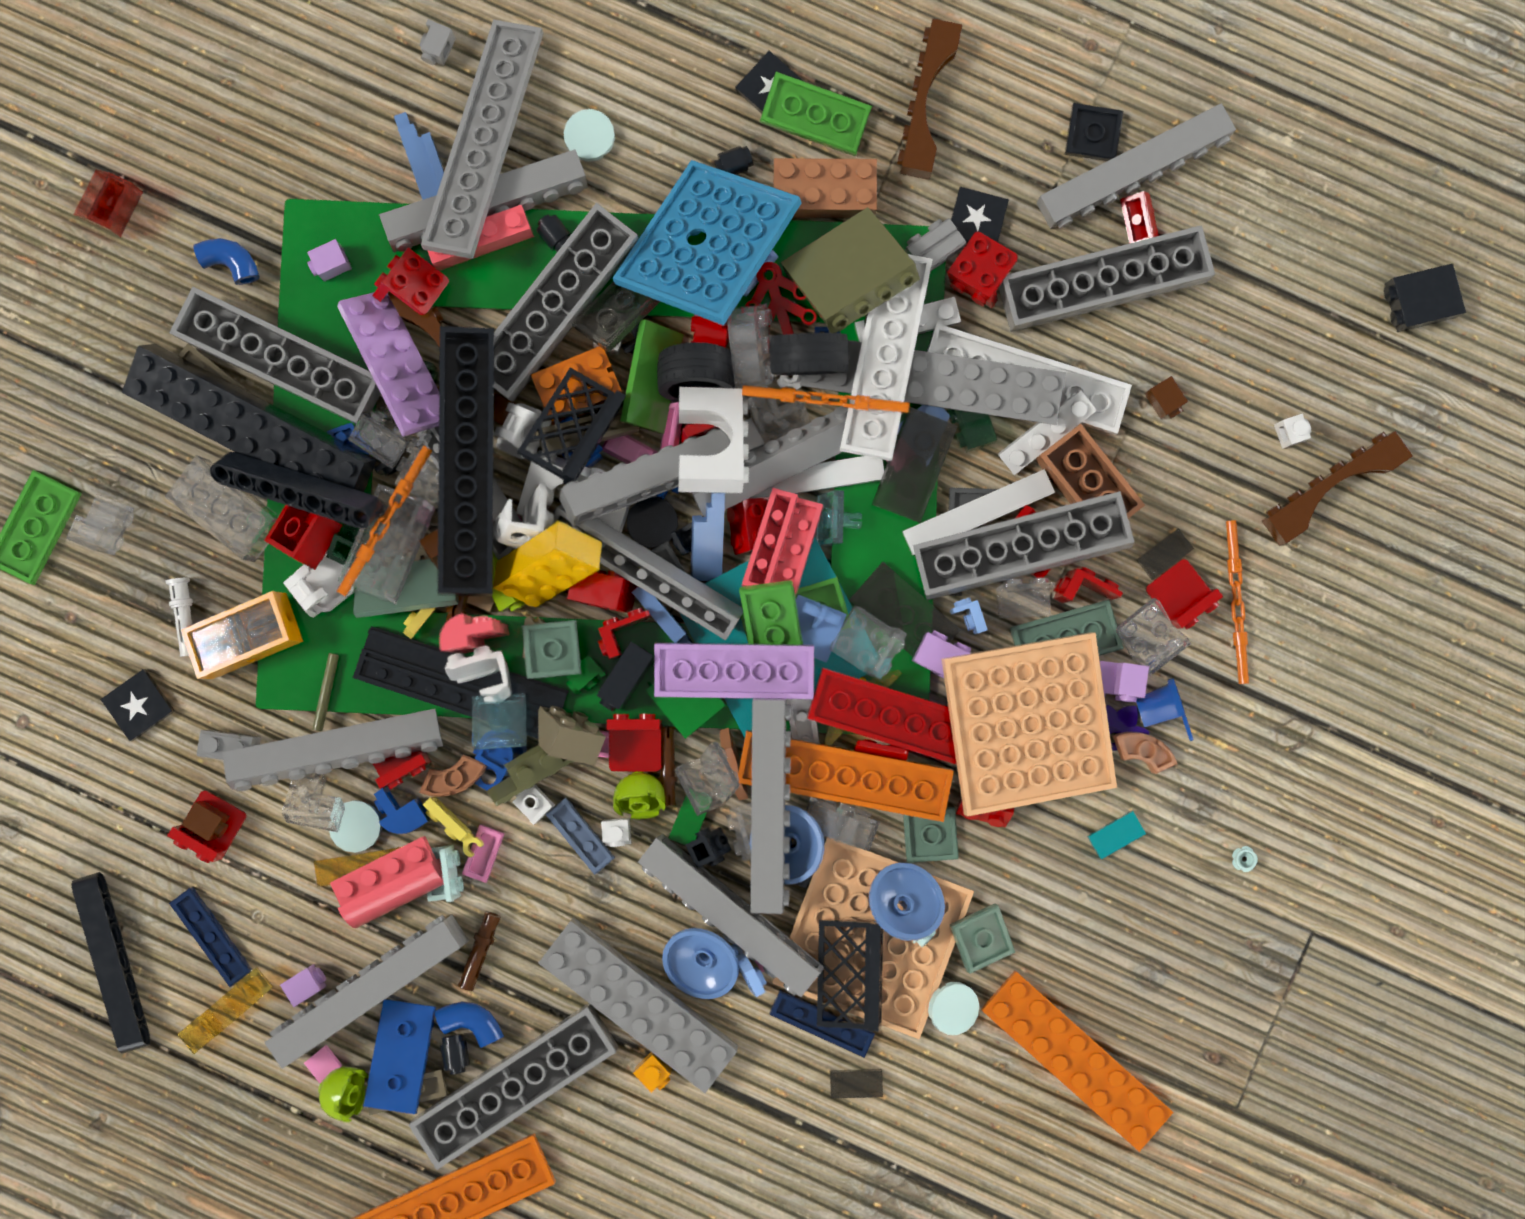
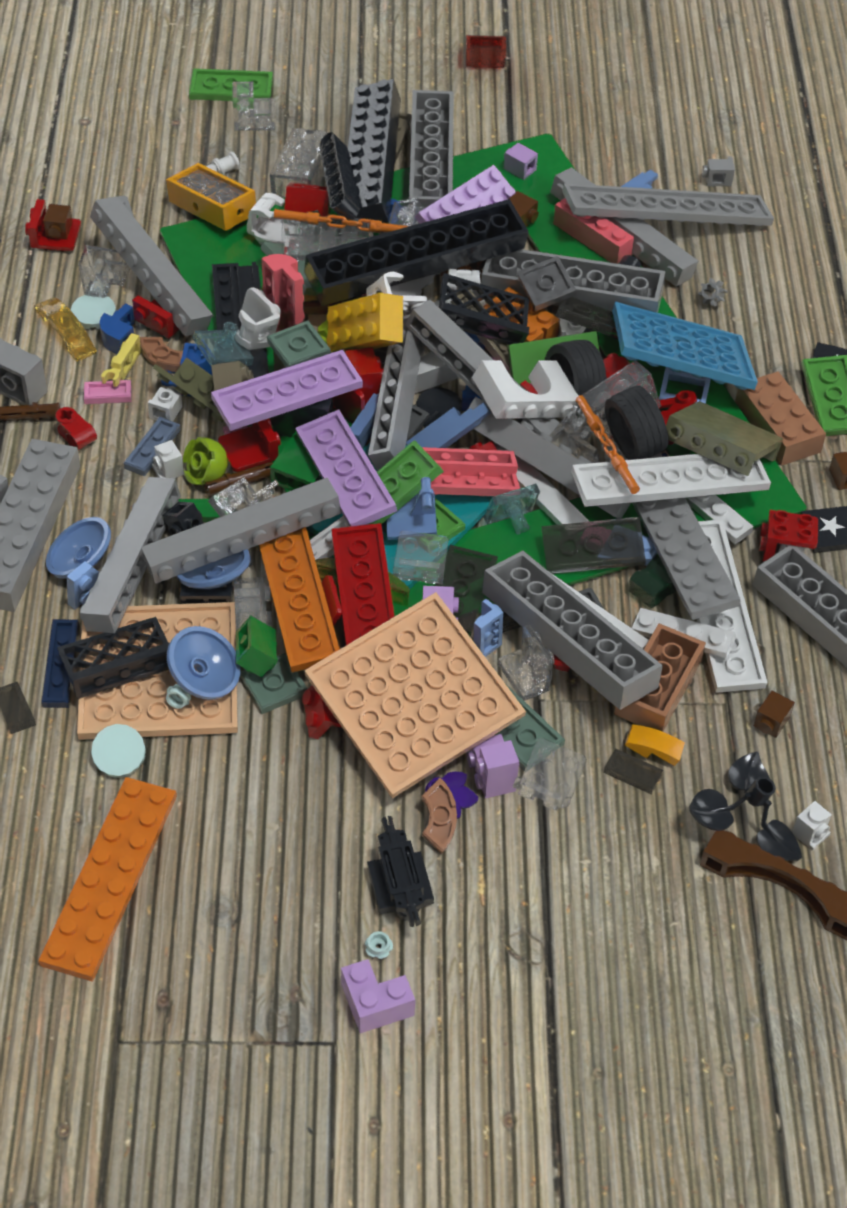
camera: 65 degrees right, 35 degrees down
black tile [100,669,175,741] -> none
blue cylinder [193,238,260,285] -> none
olive bar [312,653,339,731] -> none
coral brick [330,836,444,928] -> none
red bracket [372,247,449,315] -> none
light aqua bracket [427,845,464,902] -> none
light aqua tile [564,109,615,162] -> none
black brick [714,146,754,175] -> none
light grey brick [905,218,966,272] -> none
sand green tile [949,904,1015,974] -> none
red bracket [1053,567,1123,603] -> none
teal tile [1087,811,1146,860] -> none
blue container [1136,678,1194,741] -> none
red bracket [1145,559,1224,630] -> none
orange piece [1226,520,1249,684] -> none
none -> red piece [56,407,97,451]
none -> lavender plate [211,350,363,431]
none -> green brick [236,615,278,677]
none -> lavender brick [341,959,415,1033]
none -> black piece [367,816,434,927]
none -> flat silver plate [517,256,577,311]
none -> light orange slope [625,724,685,766]
none -> black plant [688,752,802,861]
none -> light grey gear [698,278,728,307]

